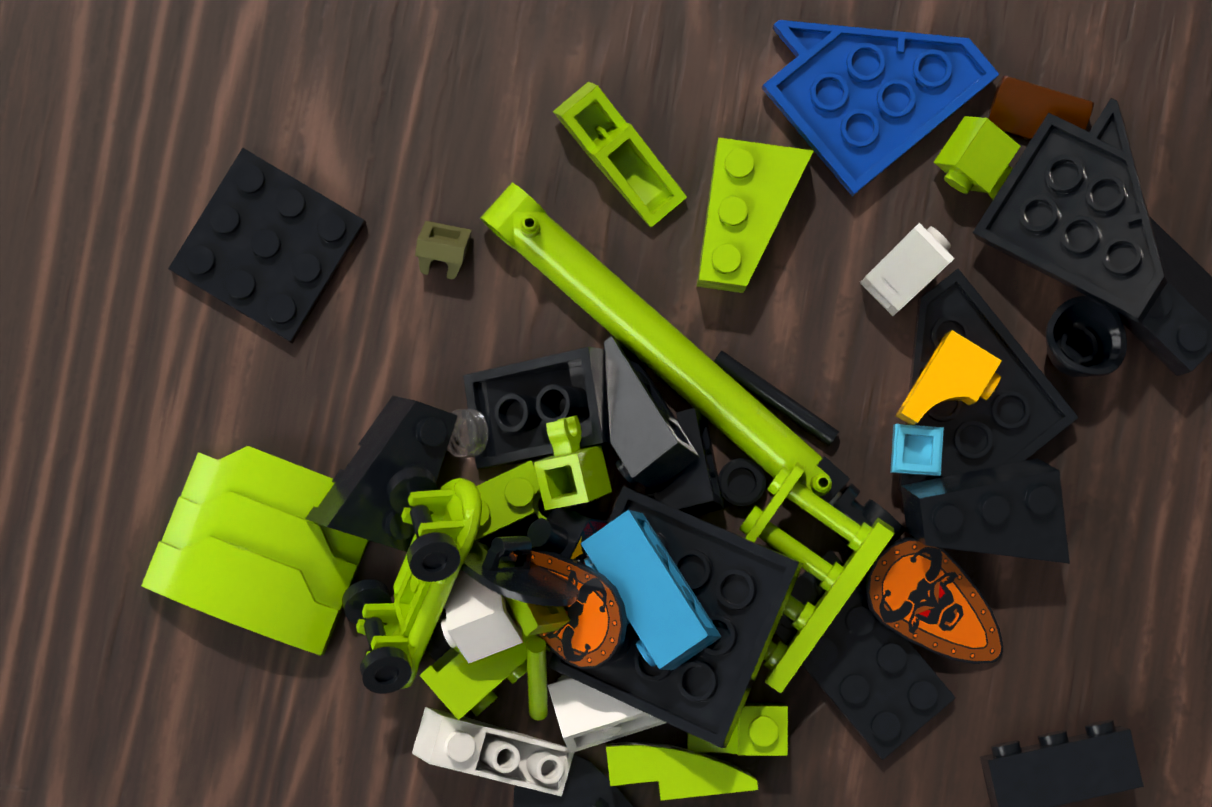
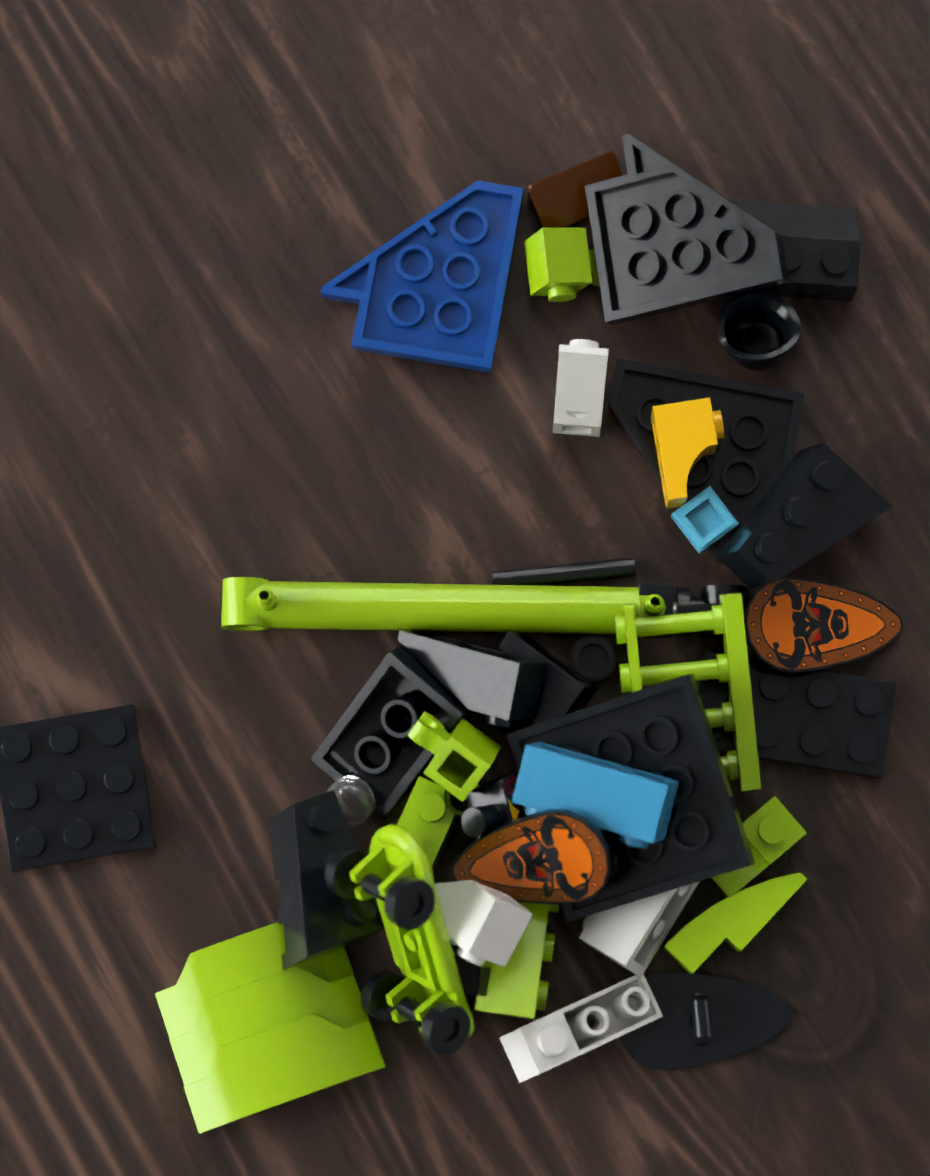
camera: 30 degrees left, 5 degrees down
olive tile [415,221,472,279] -> none
black shield [461,536,579,607] -> none
lime plate [506,597,570,636] -> none
lime piece [526,637,548,721] -> none
lime slope [552,81,687,227] -> none
lime wedge [696,137,813,293] -> none

